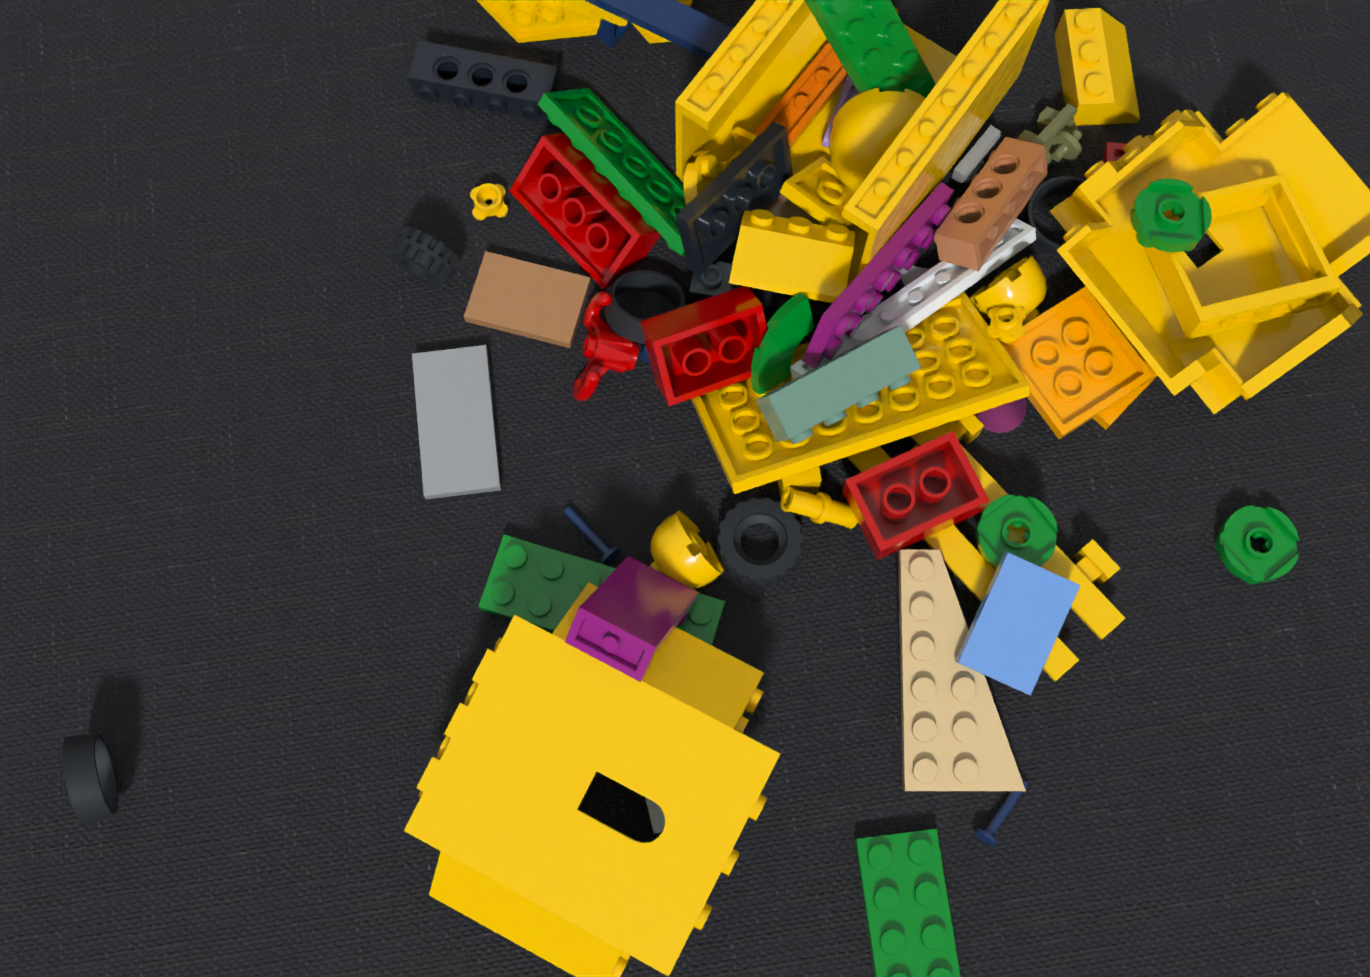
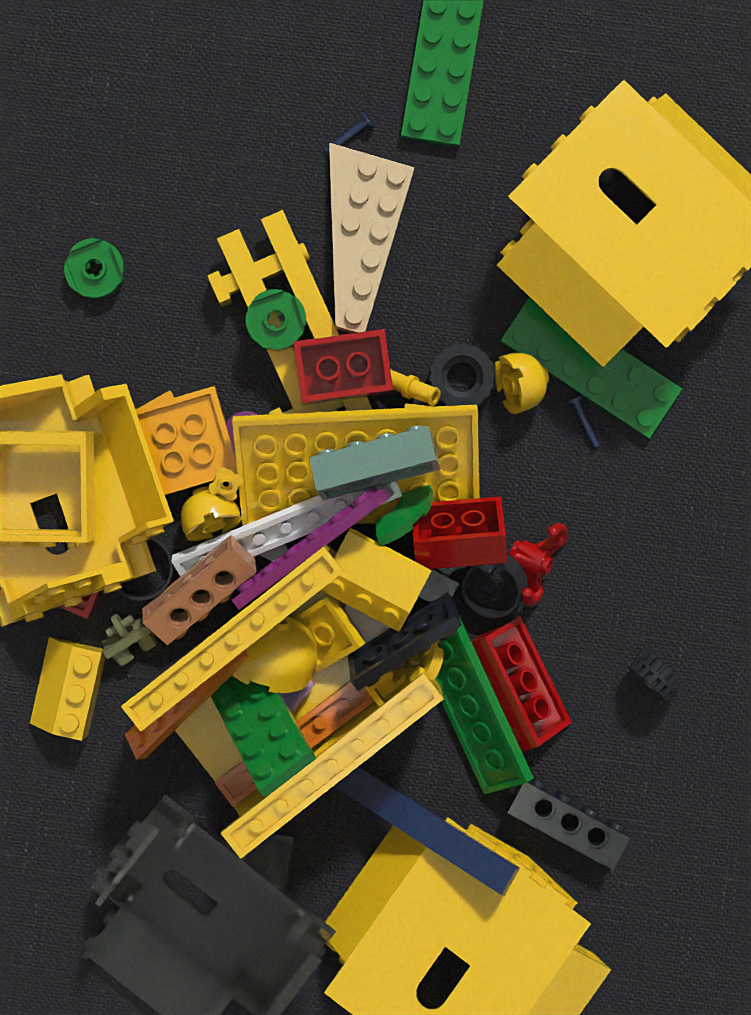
camera: 165 degrees left, 15 degrees up
light grey tile [412,345,501,500] -> none
medium nougat tile [464,251,591,348] -> none
yellow plate [470,183,508,221] -> none
magenta panel [565,556,698,682] -> none
light grey tile [952,125,1001,184] -> none
medium blue tile [955,551,1080,696] -> none
green plate [1130,178,1212,252] -> none

